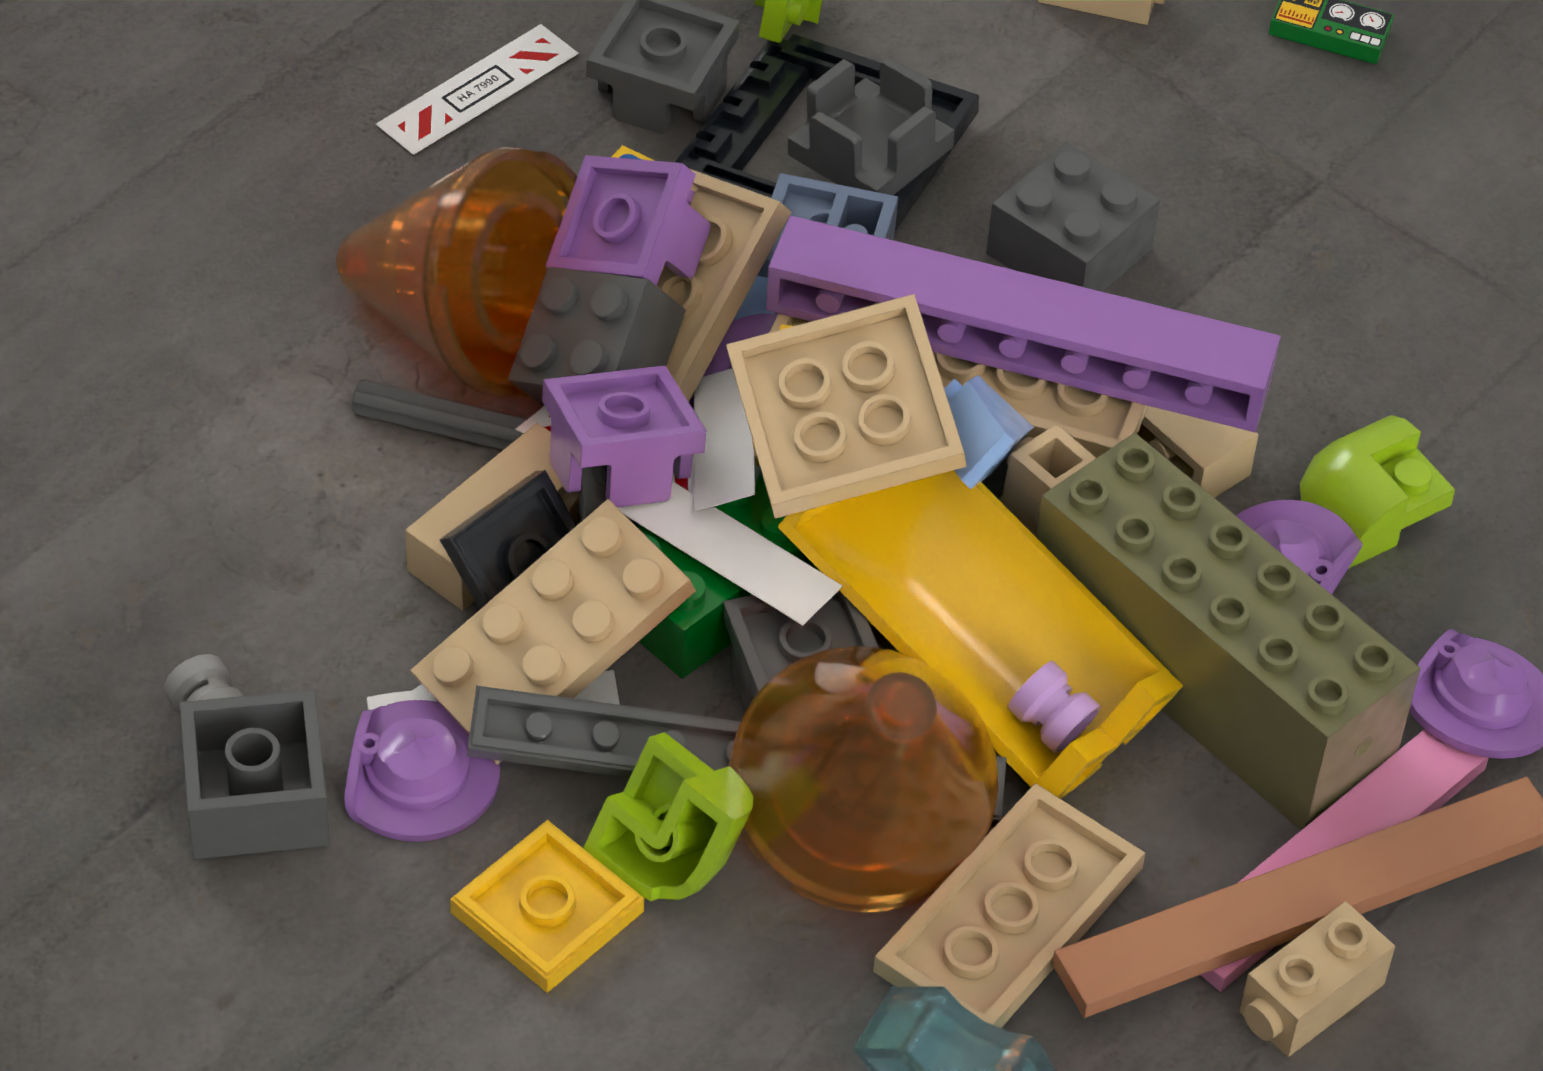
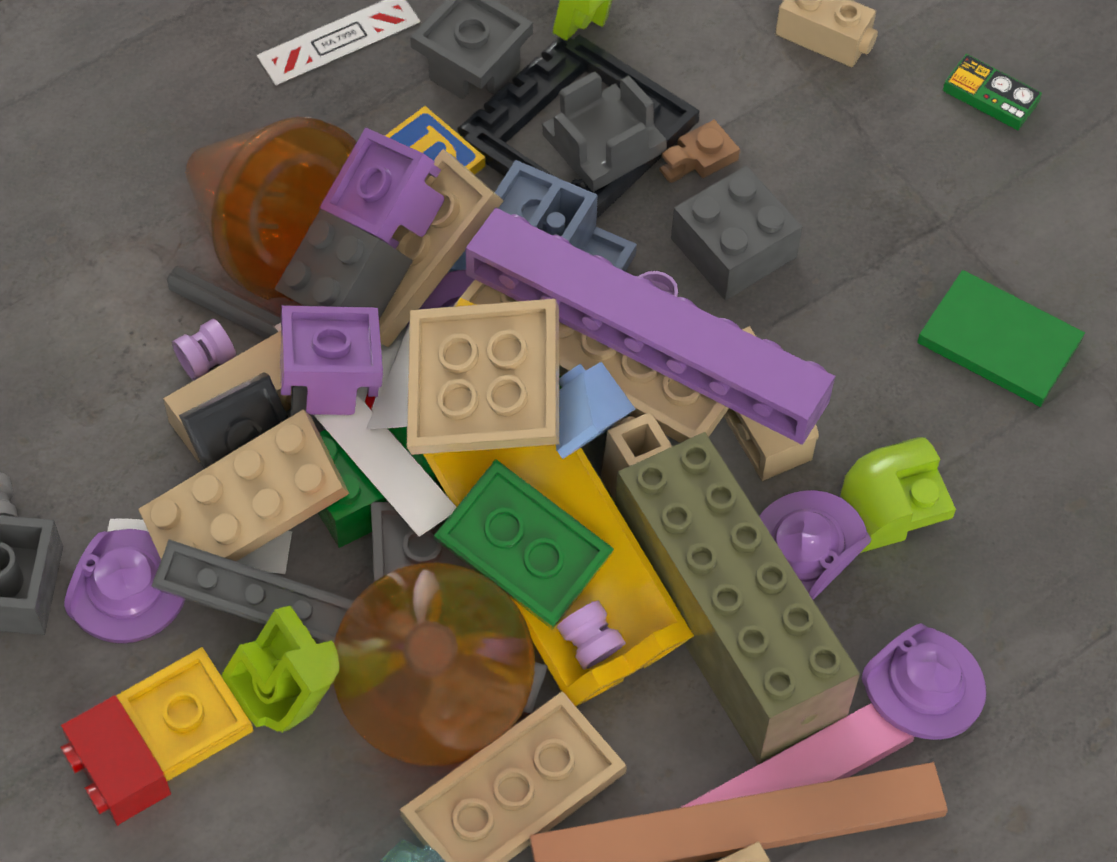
camera: 15 degrees right, 10 degrees up
none -> red brick [60,694,171,826]
none -> lavender wheel [172,319,236,381]
none -> green tile [434,459,614,630]
none -> medium nougat plate [660,120,740,183]
none -> green tile [917,269,1085,407]

